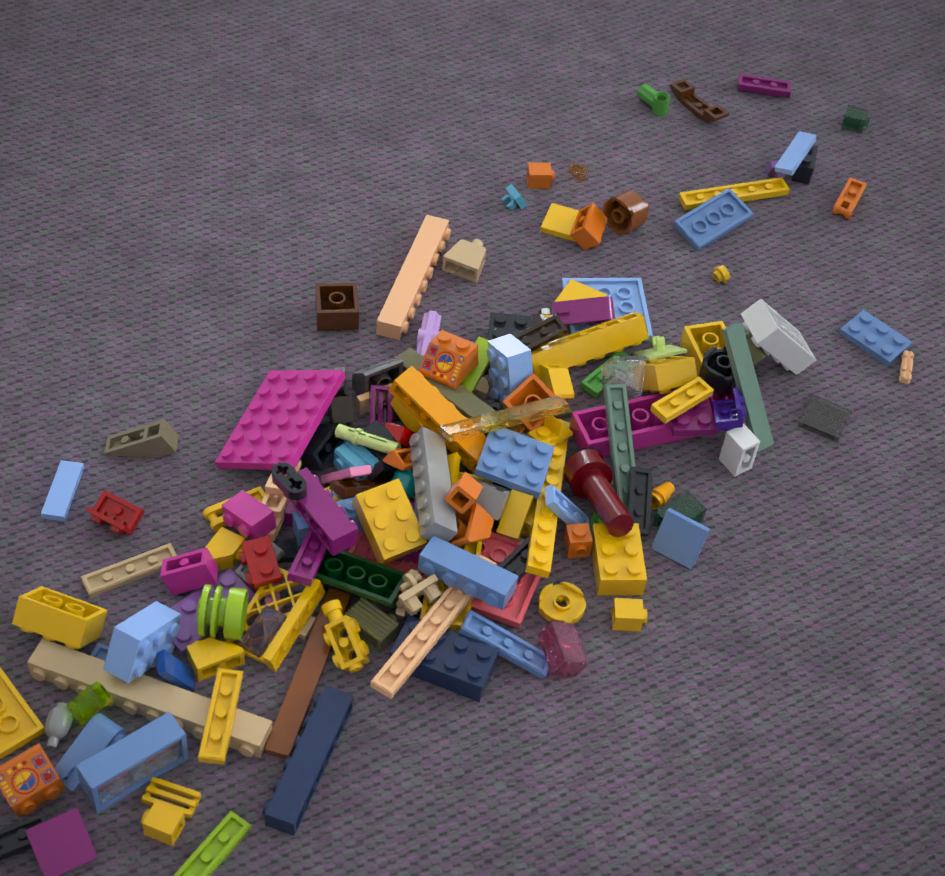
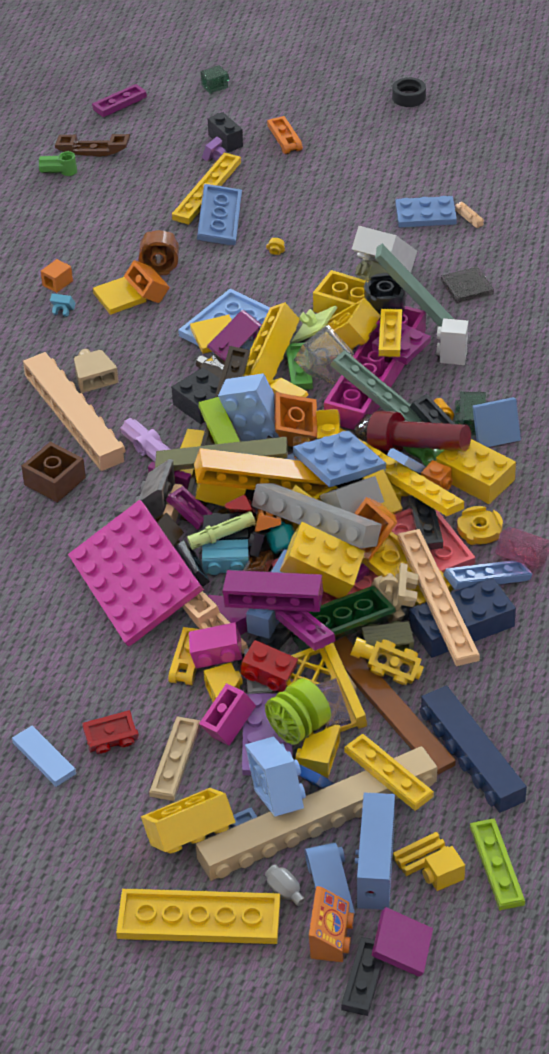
camera: 40 degrees left, 5 degrees down
clear neon green brick [66,680,114,725] -> none
dark tan slope [104,419,179,458] -> none
black beam [272,462,307,500] -> none
bright pink tile [321,465,372,484] -> none
orange slope [418,330,479,389] -> none
medium blue brick [418,536,518,610] -> none
clear yellow tile [439,395,569,442] -> none
orange brick [444,472,483,514] -> none
clear orange tile [569,162,588,181] -> none
yellow brick [611,598,647,632] -> none
dark purple bracket [712,388,746,431] -> none
light blue tile [775,131,816,175] -> none

